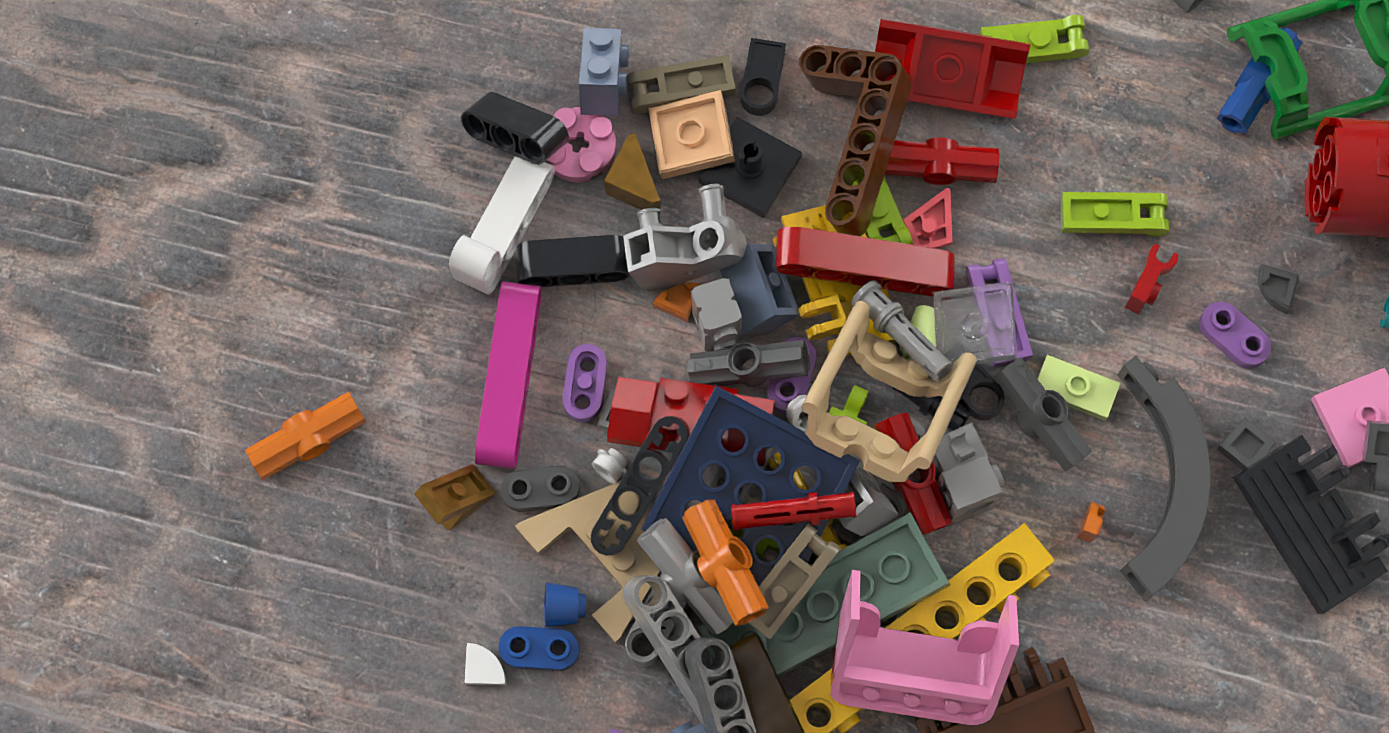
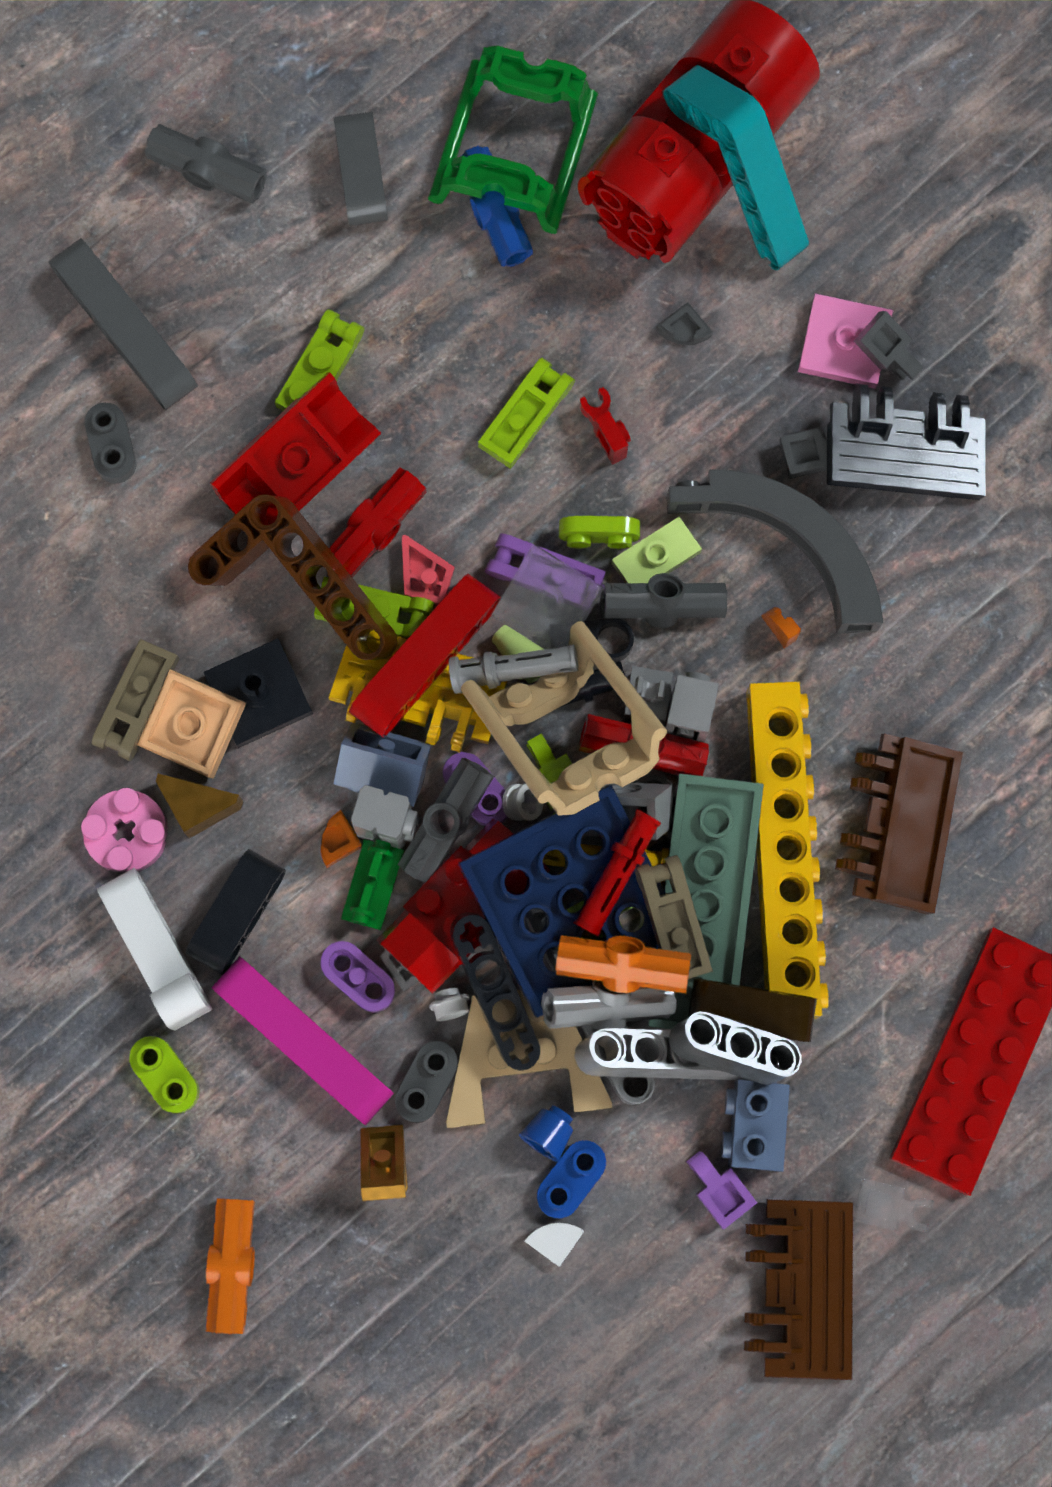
camera: 60 degrees left, 5 degrees up
black beam [461,92,569,165] -> none
sand blue brick [579,28,629,116] -> none
light grey piece [623,184,746,291] -> none
black piece [741,38,786,116] -> none
bright pink windscreen [831,570,1019,725] -> none
medium lavender plate [1199,302,1271,369] -> none
none -> lime plate [129,1036,199,1114]
none -> green hinge [341,839,404,931]
none -> lime plate [559,516,640,549]

